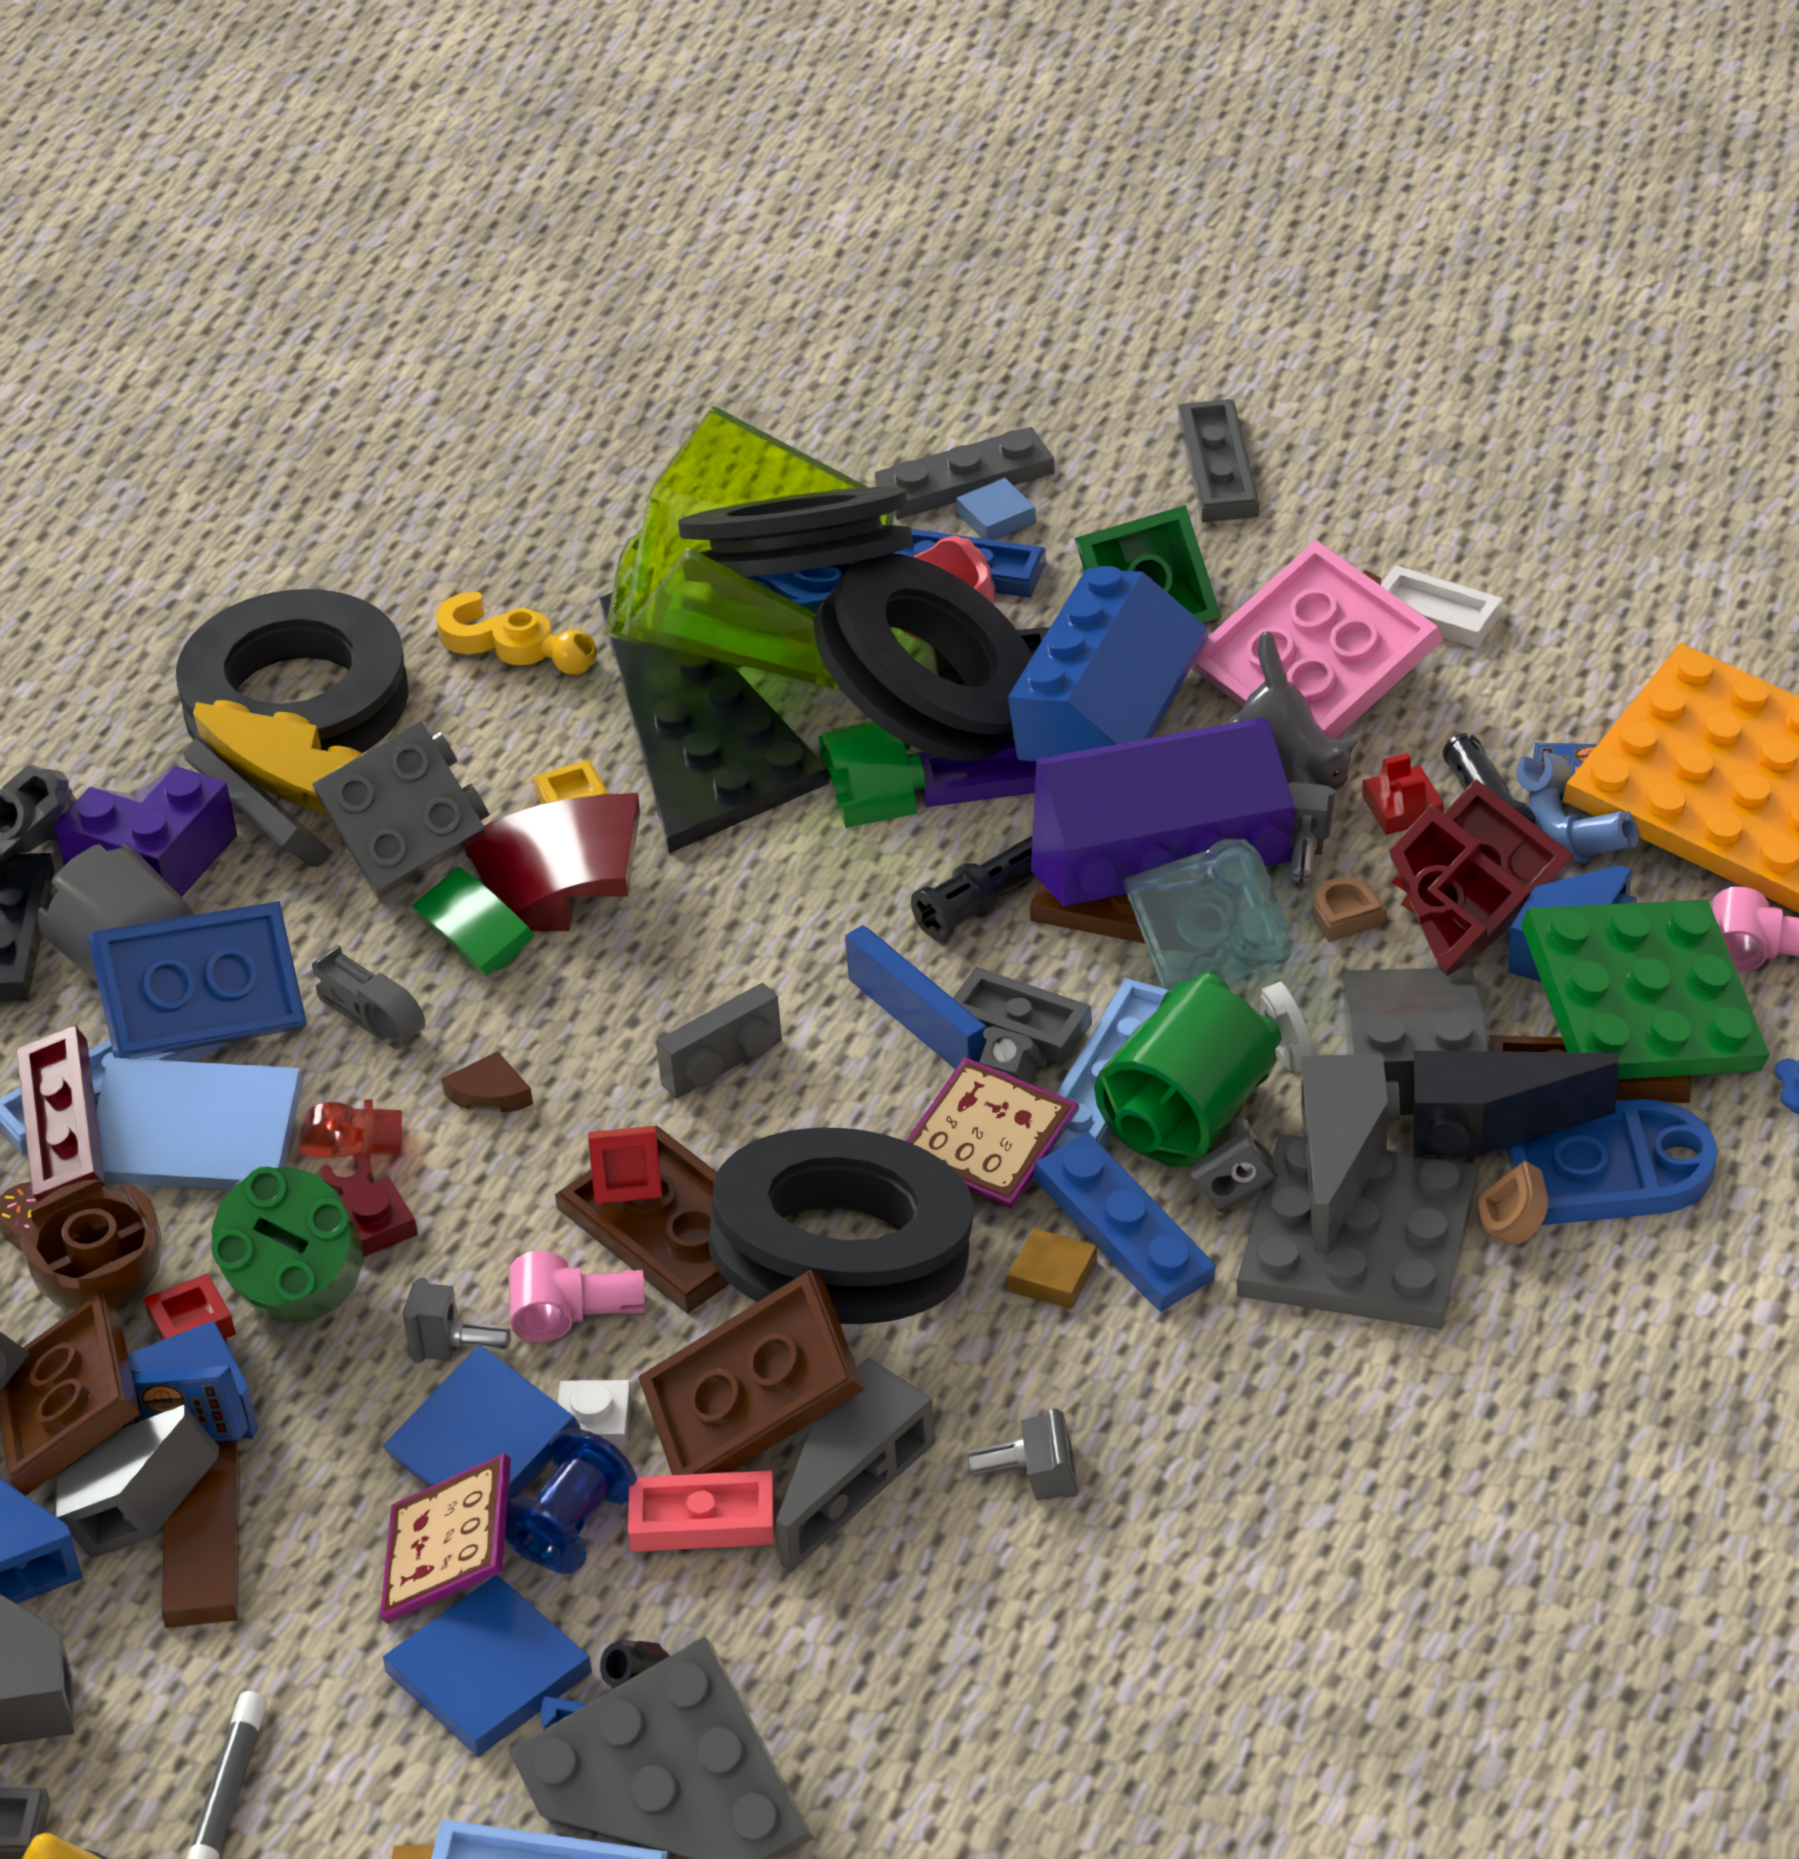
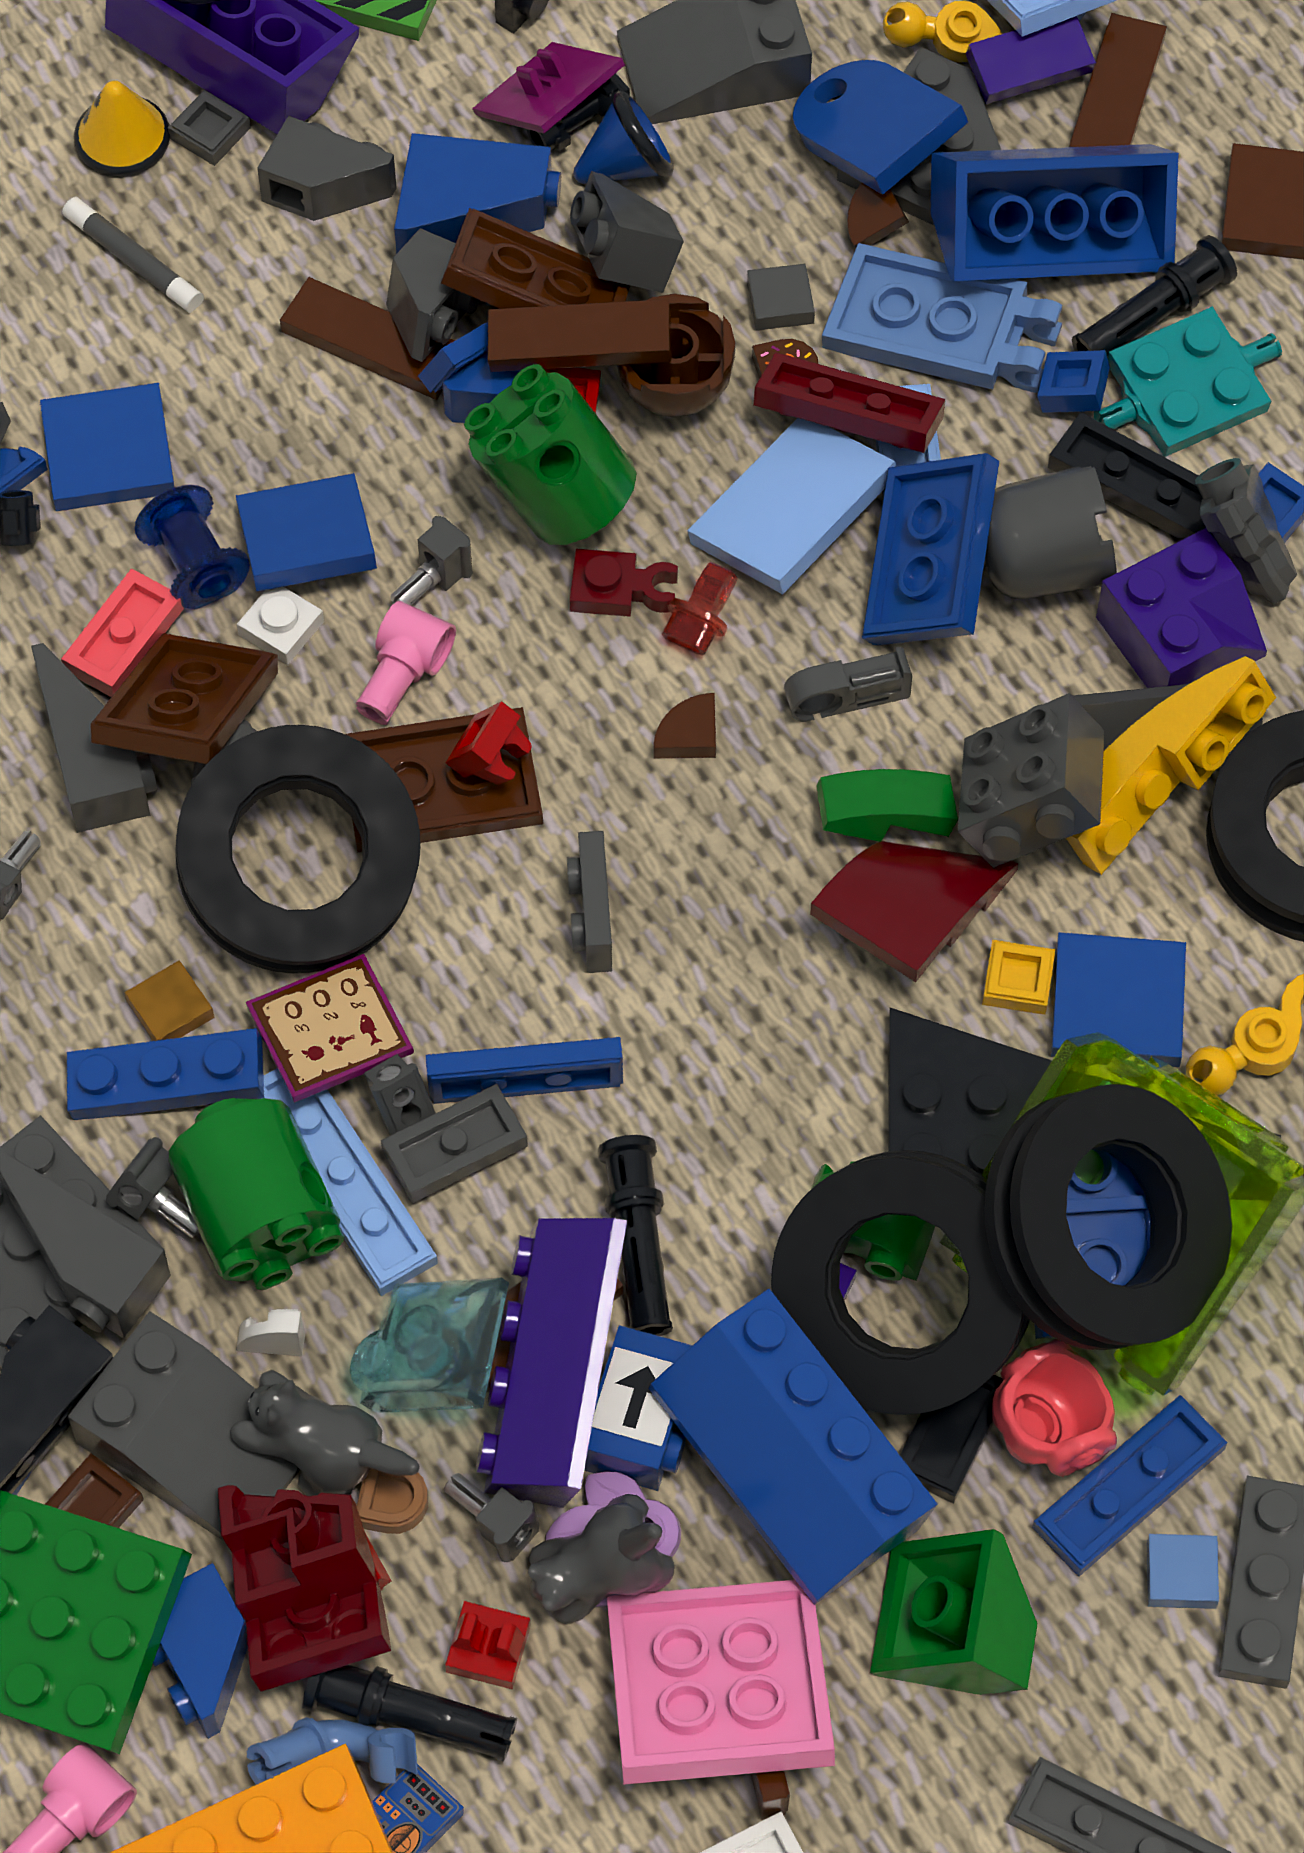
camera: 120 degrees right, 20 degrees up
piece [380,1453,511,1624] -> none
none -> dark grey animal [231,1370,420,1496]
none -> reddish brown tile [488,299,671,372]
none -> blue tile [1051,932,1186,1067]

